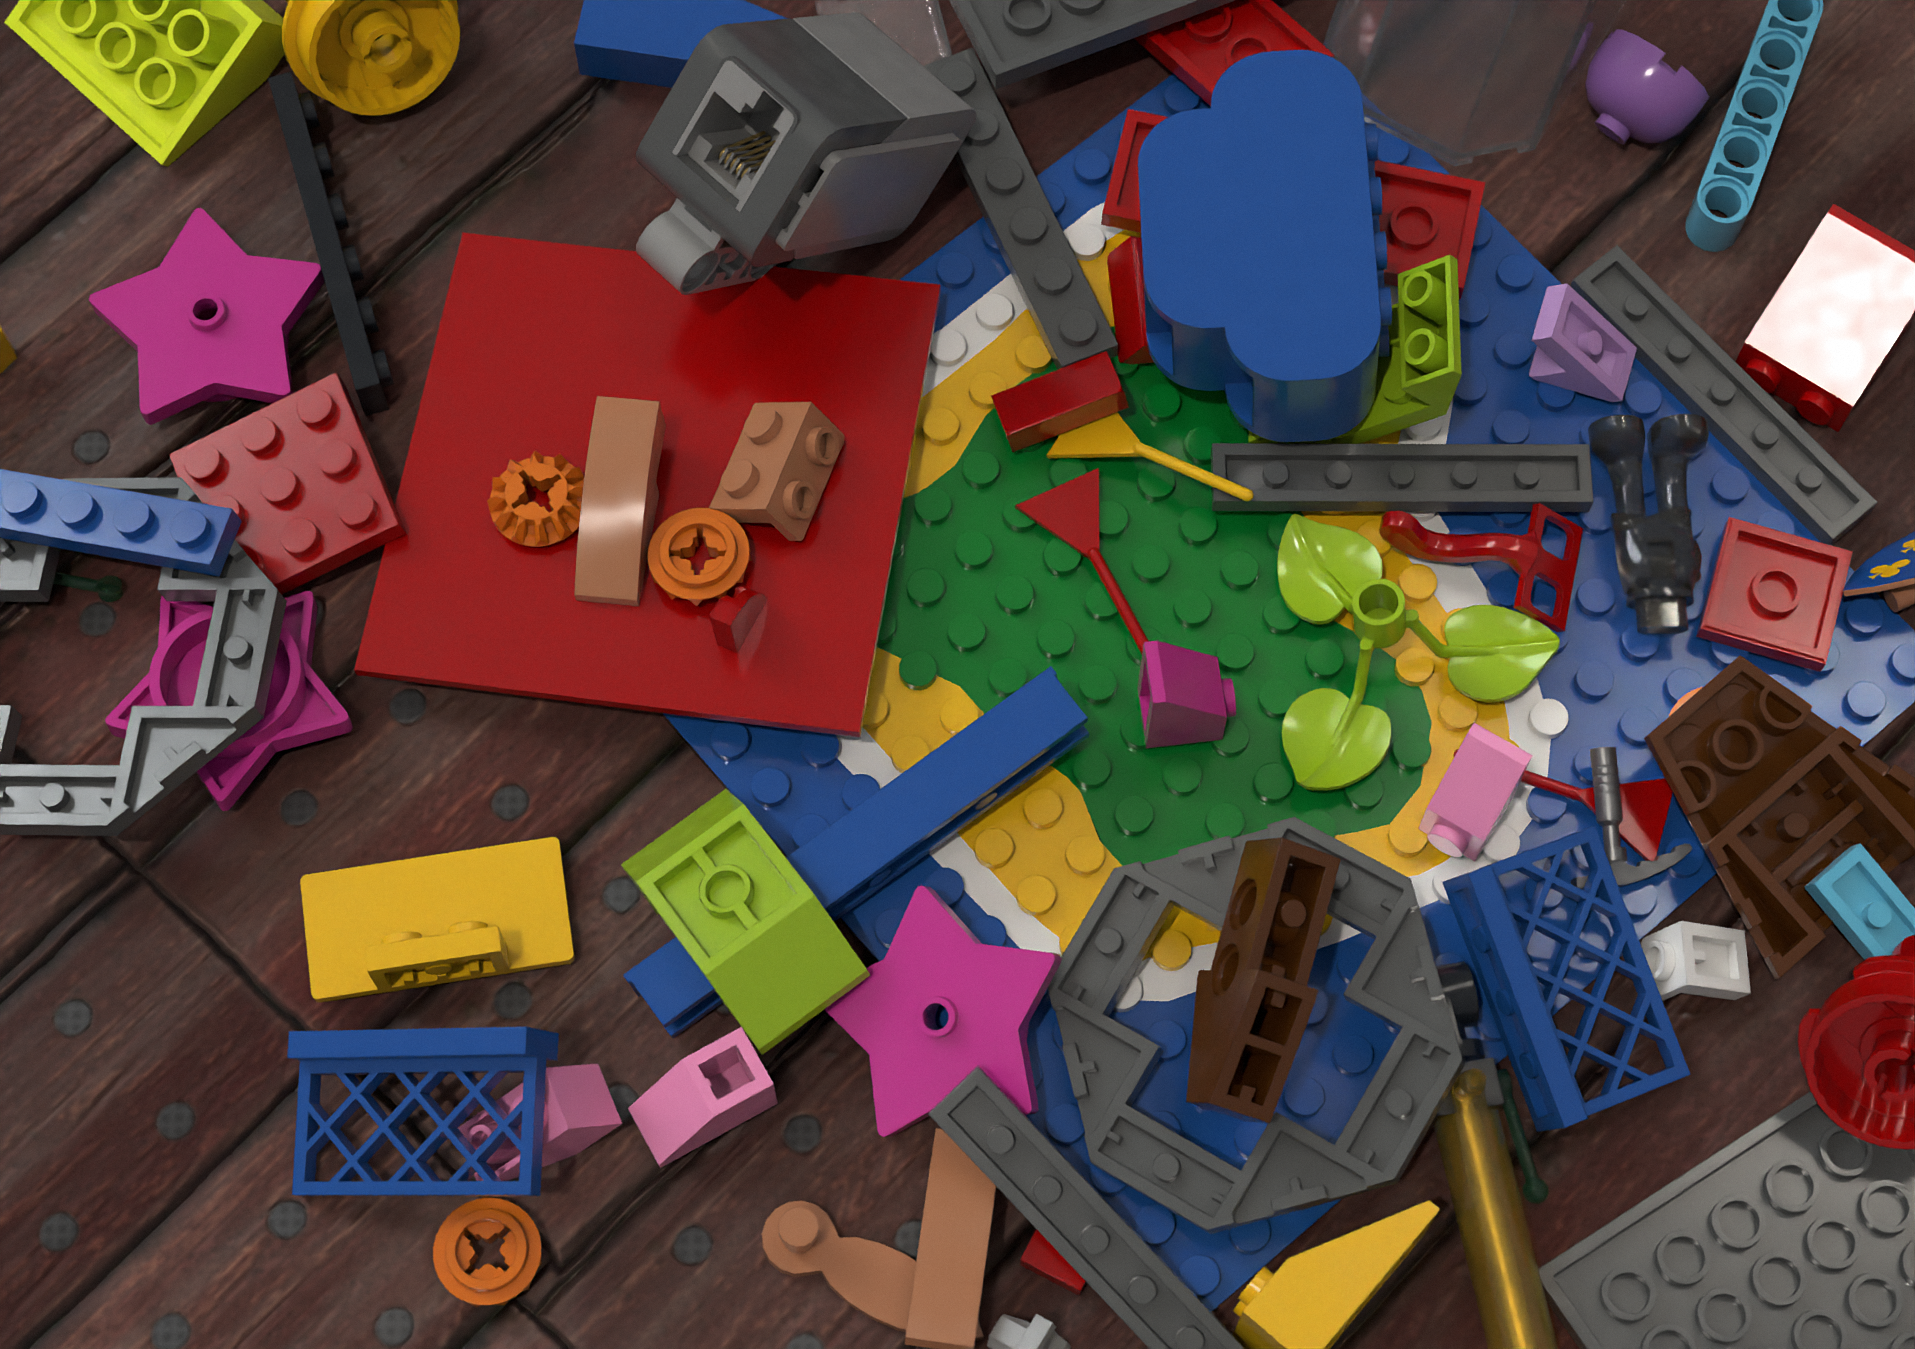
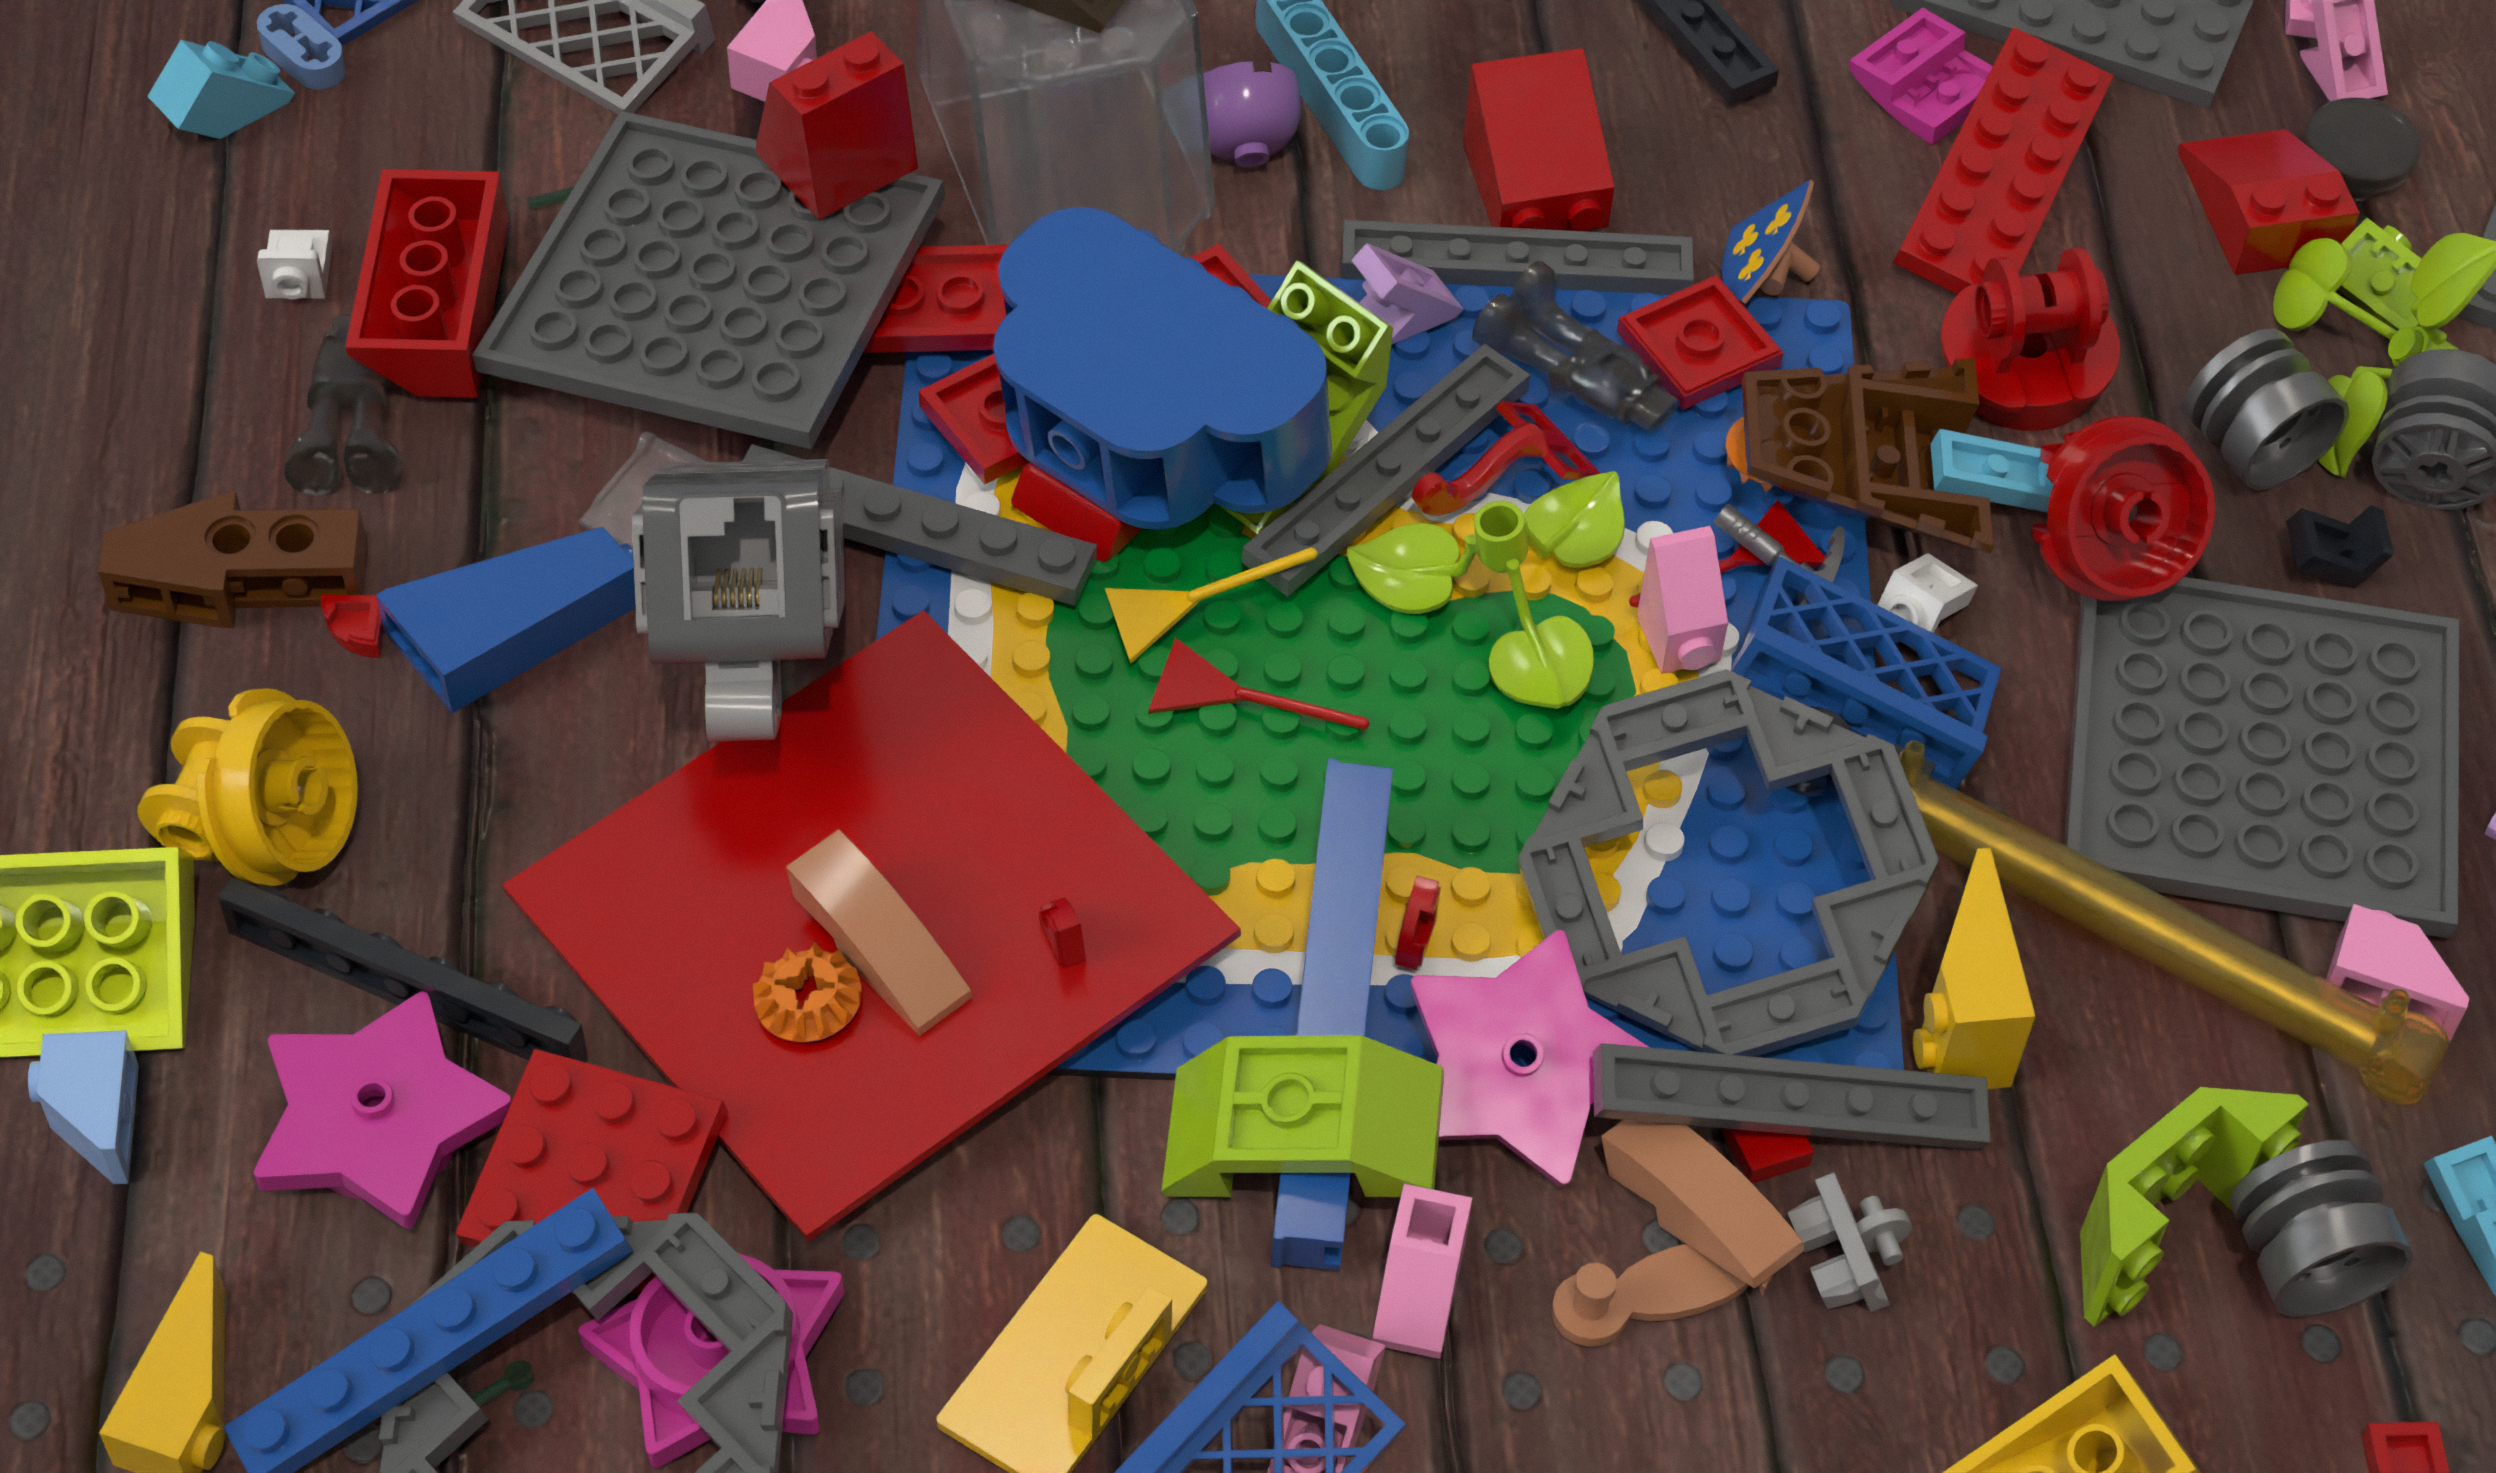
camera: 50 degrees left, 15 degrees down
orange gear [648,508,751,606] -> none
nougat bracket [709,402,845,541] -> none
red slope [991,351,1129,452] -> none
dark pink slope [1137,641,1236,748] -> none
reddish brown brick [1186,837,1341,1123] -> none
none -> light blue slope [28,1030,139,1184]
none -> red tile [1395,876,1441,971]

